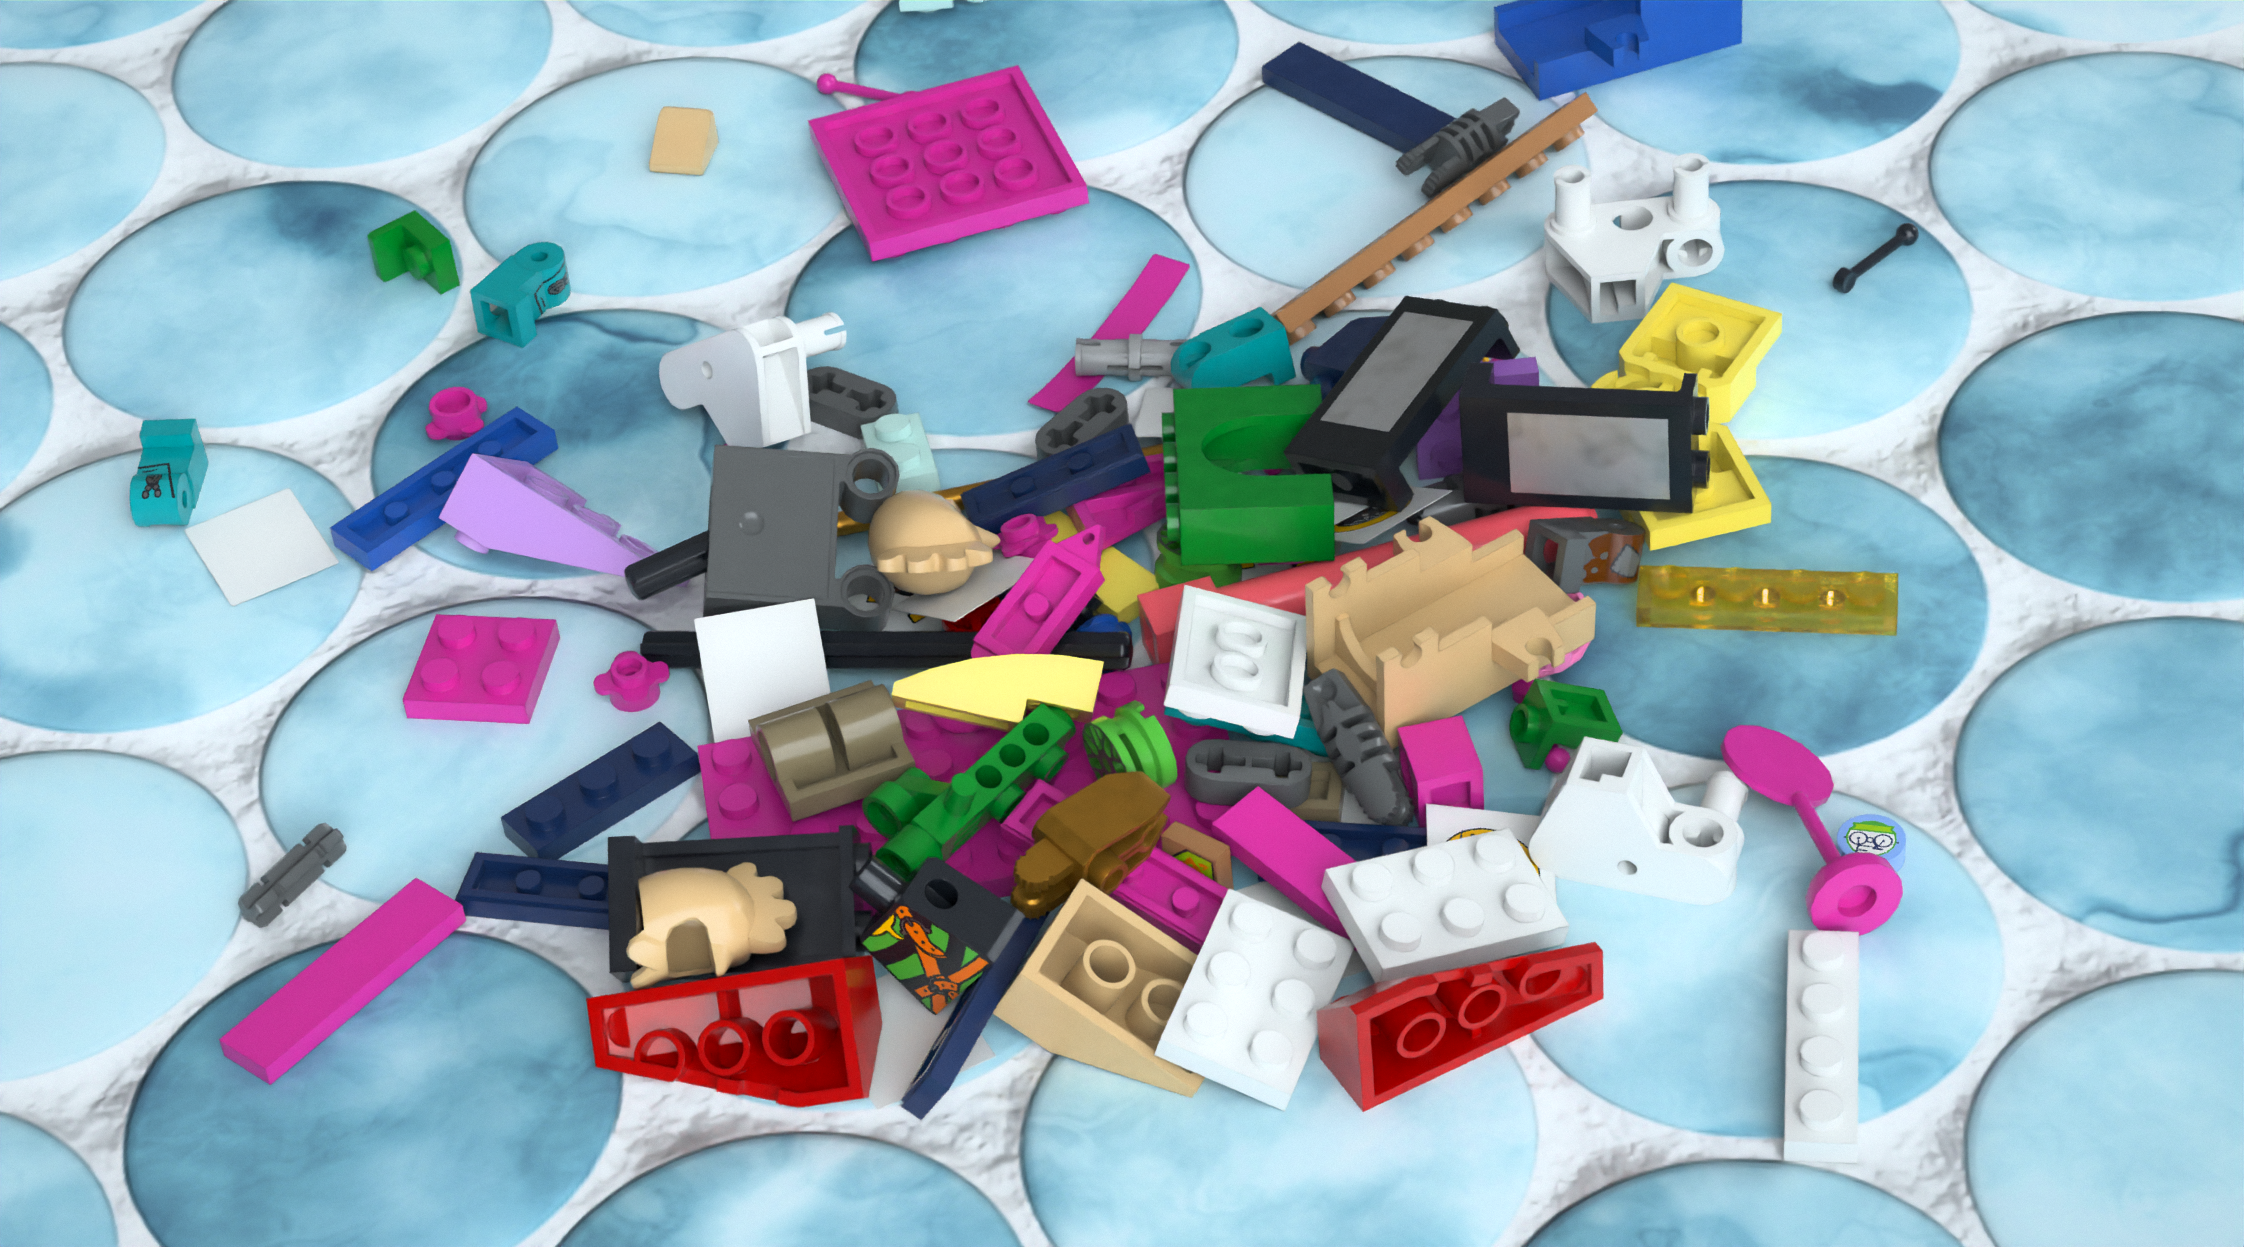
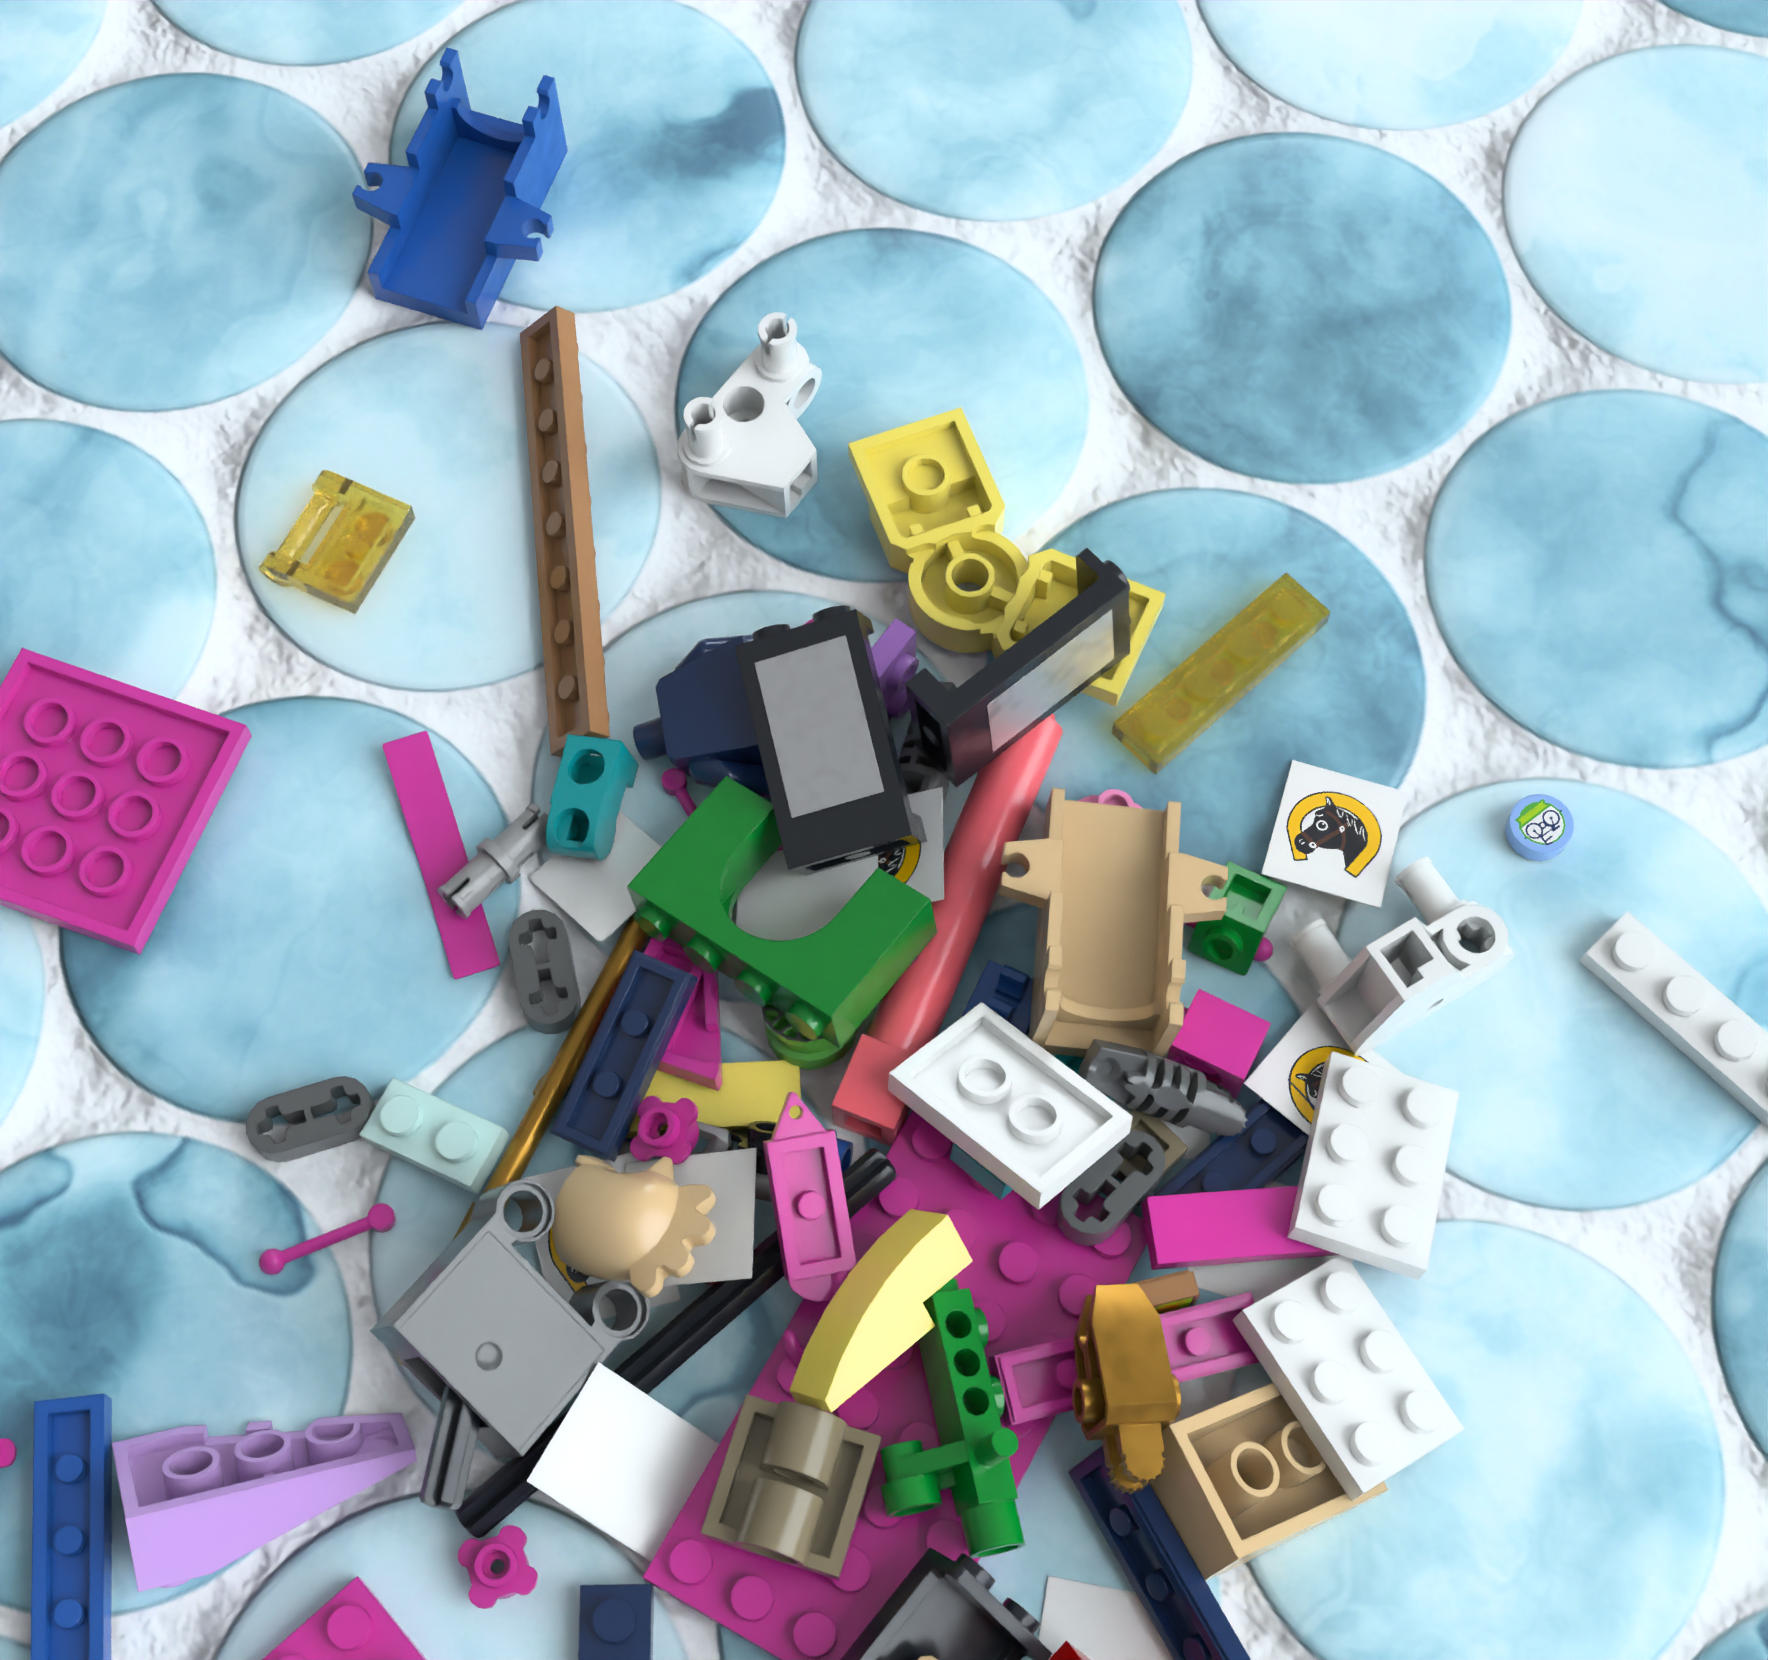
camera: 55 degrees left, 25 degrees up
white piece [659,312,847,448] -> none
black torso [848,855,1025,1015] -> none
bright green wheel [1082,700,1178,789] -> none
dark blue tile [1261,42,1457,153] -> none
red wedge [1316,942,1604,1112] -> none
dark grey hinge [1396,97,1520,198] -> none
dark grey leg [1525,516,1645,594] -> none
dark pink piece [1720,725,1903,936] -> none
black hinge [1833,223,1919,293] -> none
none -> clear yellow plate [259,470,415,614]
none -> sticker [1261,760,1408,908]

